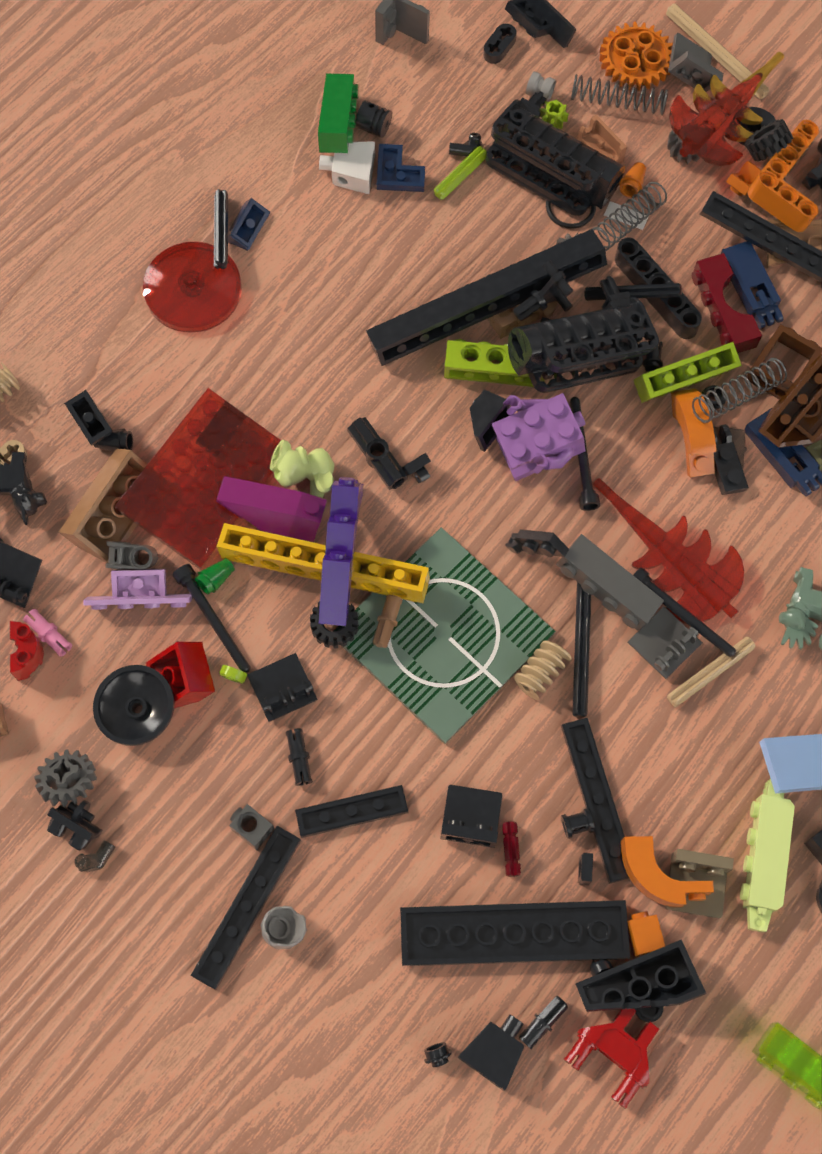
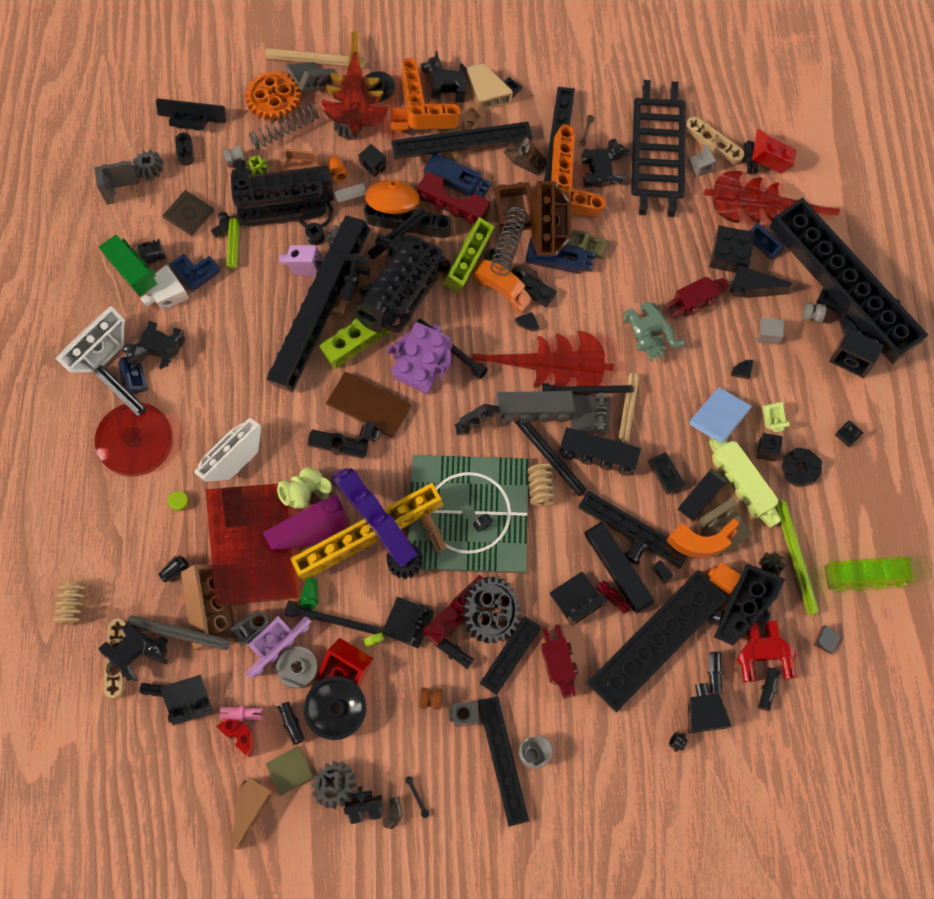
camera: 40 degrees left, 0 degrees up
black slope [64,390,113,446] -> none
black slope [470,389,511,452] -> none
dark grey piece [592,181,667,251] -> none
black tyre [745,119,793,162] -> none
none -> white wedge [55,306,125,372]
none -> black animal [122,321,185,370]
none -> dark grey axle [127,615,230,650]
none -> dark grey gear [133,149,164,181]
none -> clear smoke tile [162,190,214,237]
none -> lime tile [168,491,189,511]
none -> white wedge [194,418,261,482]
none -> olive piece [266,746,314,795]
none -> light grey plate [276,646,318,689]
none -> black pin [277,701,306,745]
none -> lavender torso [279,245,324,278]
none -> black wheel [305,223,325,246]
none -> reddish brown tile [326,372,411,438]
none -> black brick [358,144,387,177]
none -> orange dish [365,180,419,214]
none -> black hinge [405,776,429,818]
none -> dark orange wheel [420,687,442,710]
none -> dark red slope [423,574,484,646]
none -> black gear [460,577,521,644]
none -> black tile [473,514,493,532]
none -> black tile [515,312,539,331]
none -> dark red hinge [540,624,578,699]
none -> black brick [559,427,641,476]
none -> black beam [584,522,654,614]
none -> black plate [648,452,685,495]
none -> black beam [677,468,727,522]
none -> black pin [757,667,781,712]
none -> black gear [759,551,786,576]
none -> lime axle [776,500,819,615]
none -> slope [813,625,841,654]

